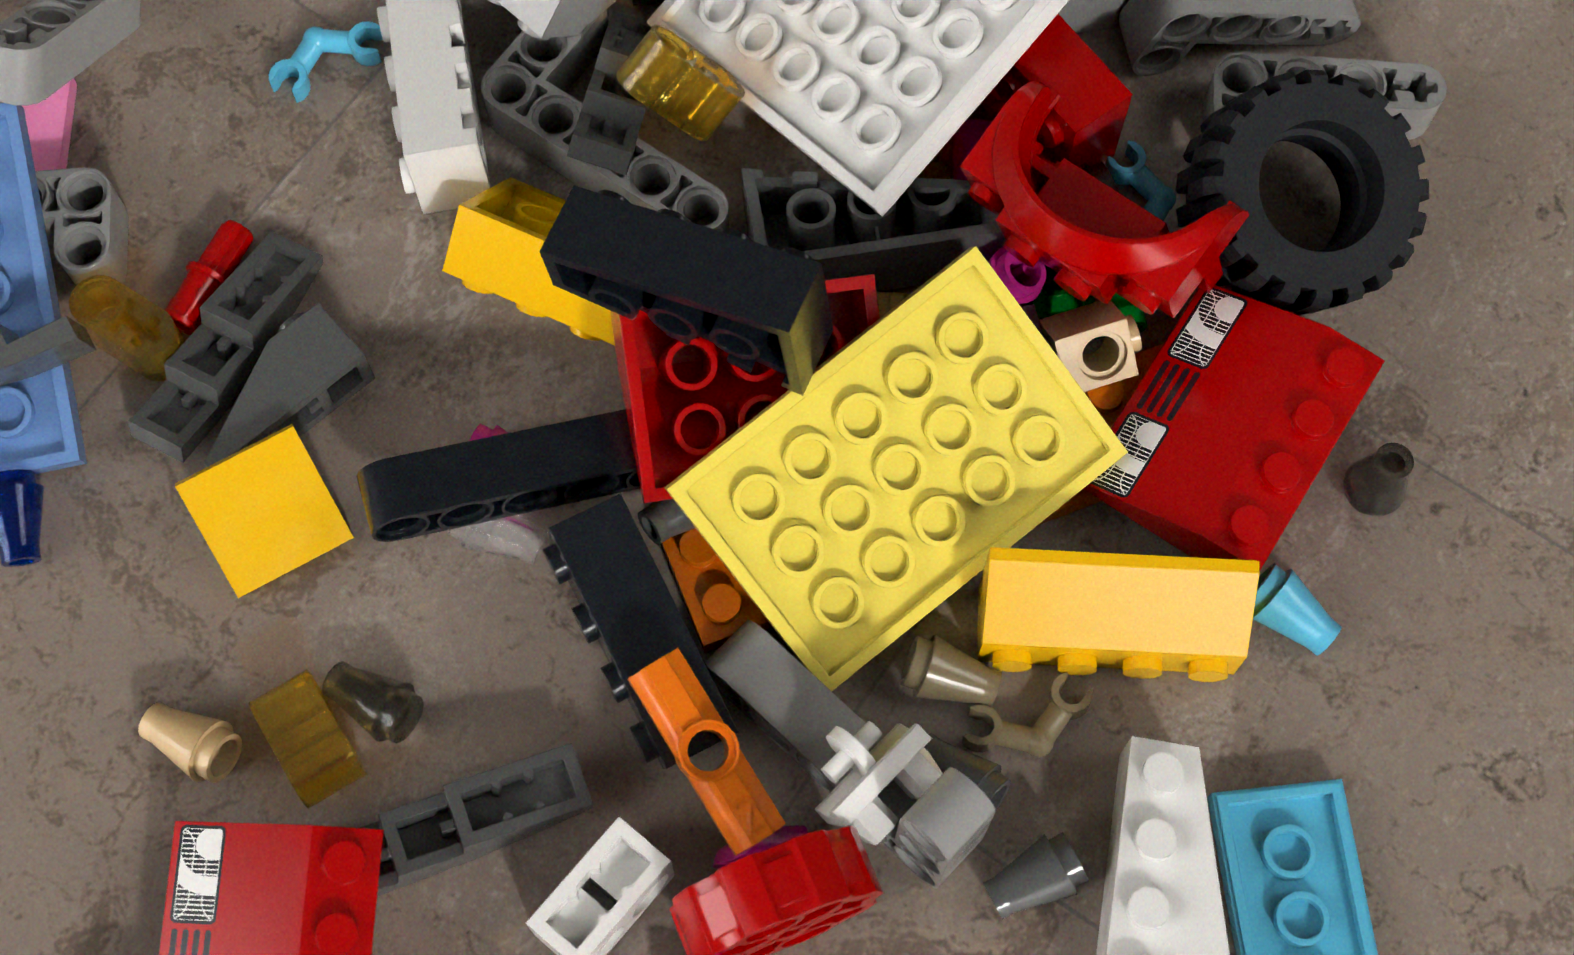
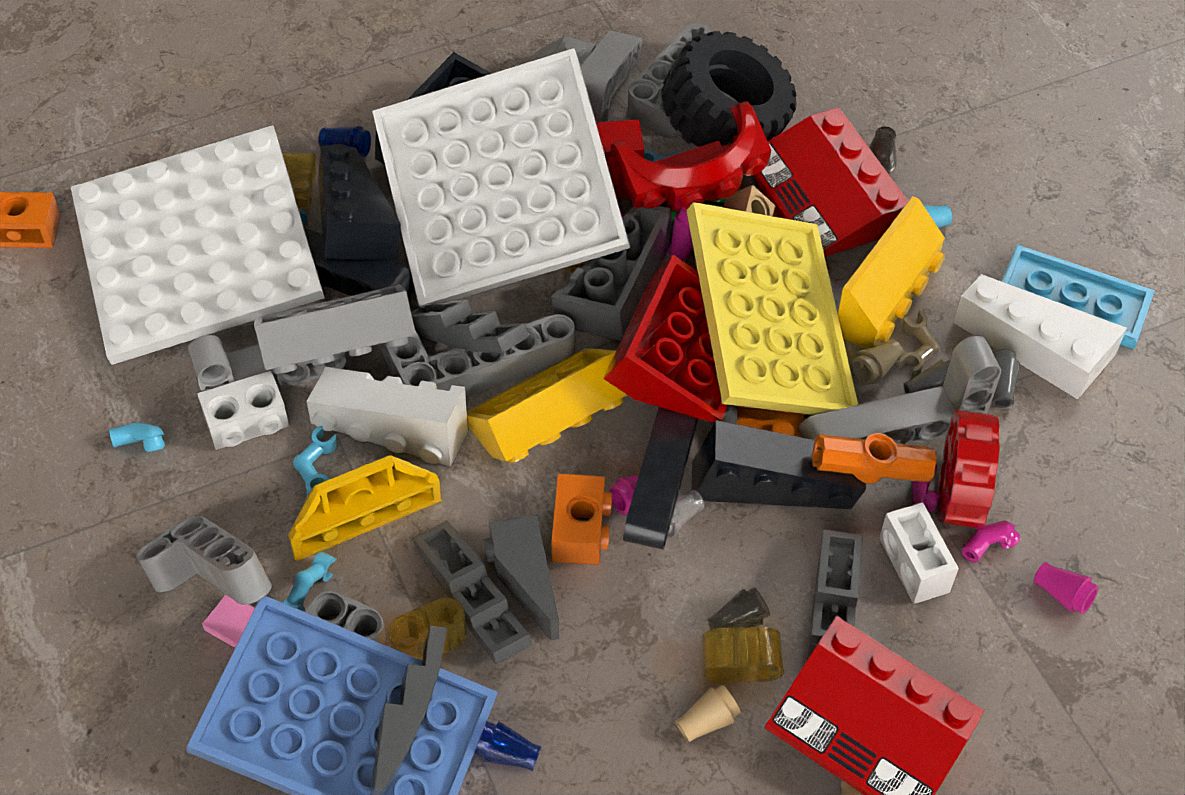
camera: 60 degrees left, 15 degrees down
red axle [160,219,253,335] -> none
yellow tile [175,424,354,598] -> none
black wedge [539,185,833,396] -> none
clear yellow beam [616,24,745,141] -> none
white hips [814,721,943,845] -> none
none -> medium azure arm [282,552,337,611]
none -> yellow wedge [288,455,442,562]
none -> orange brick [551,474,612,565]

